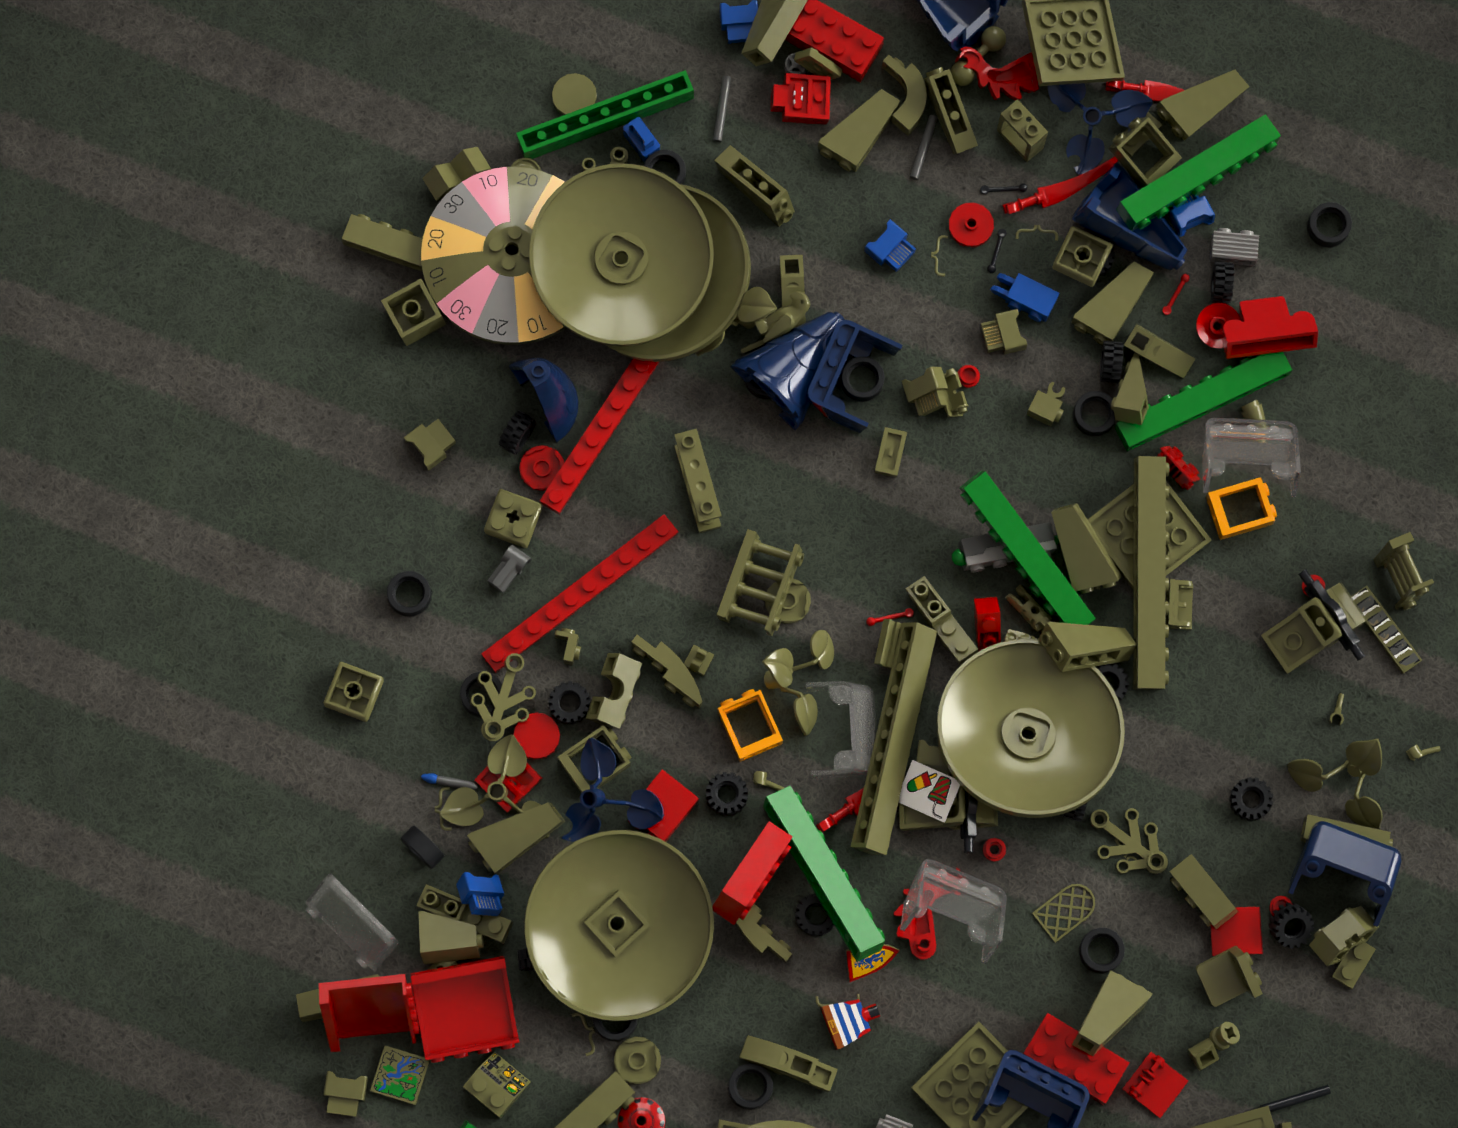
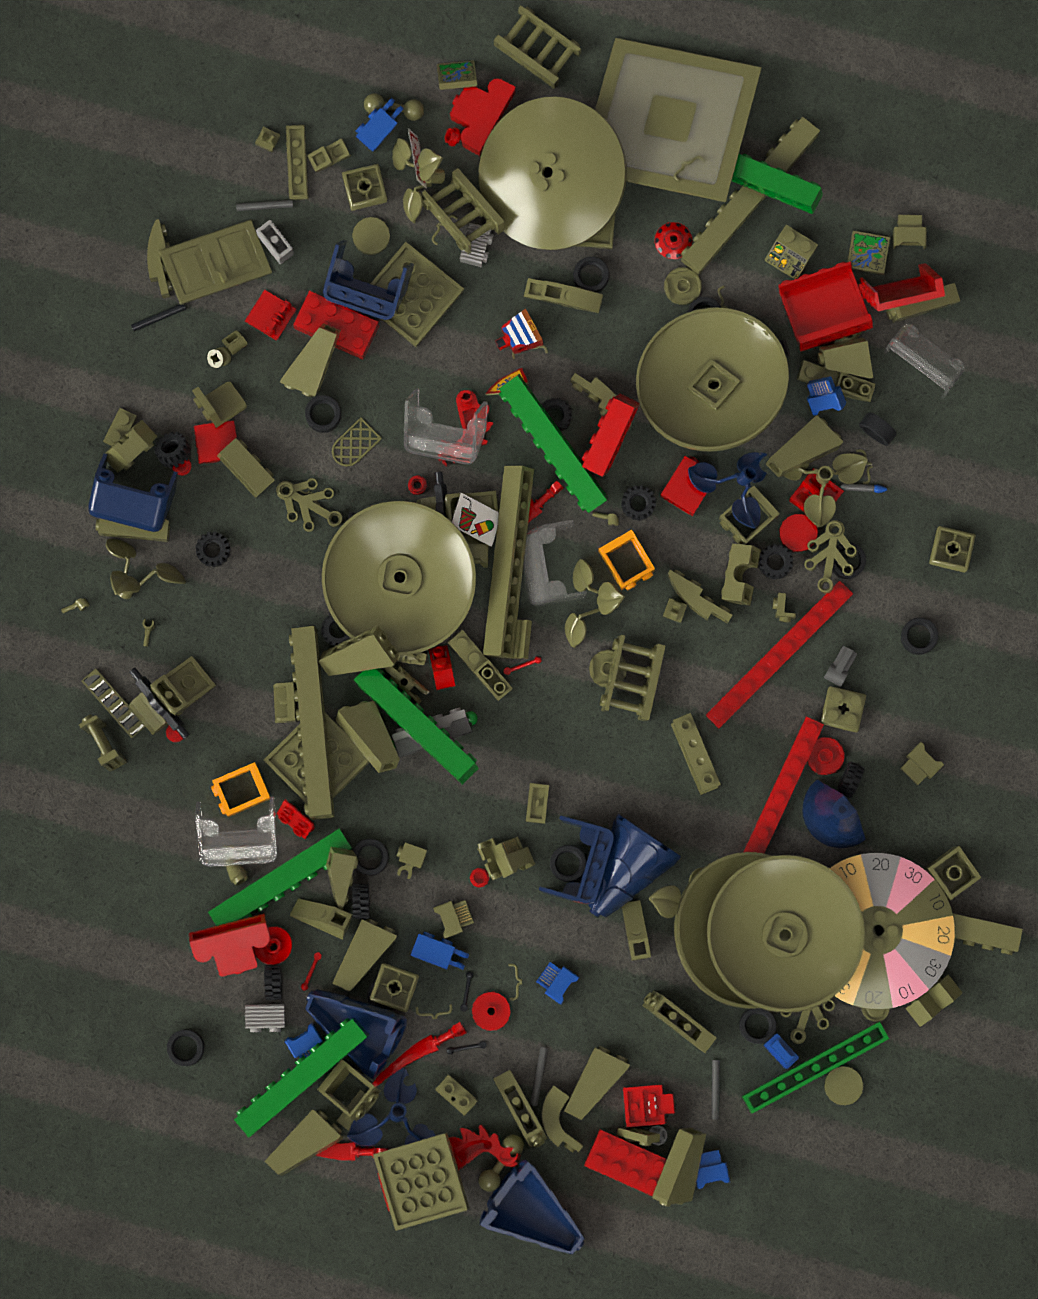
camera: 175 degrees right, 5 degrees up
olive animal [741,291,811,353] -> none

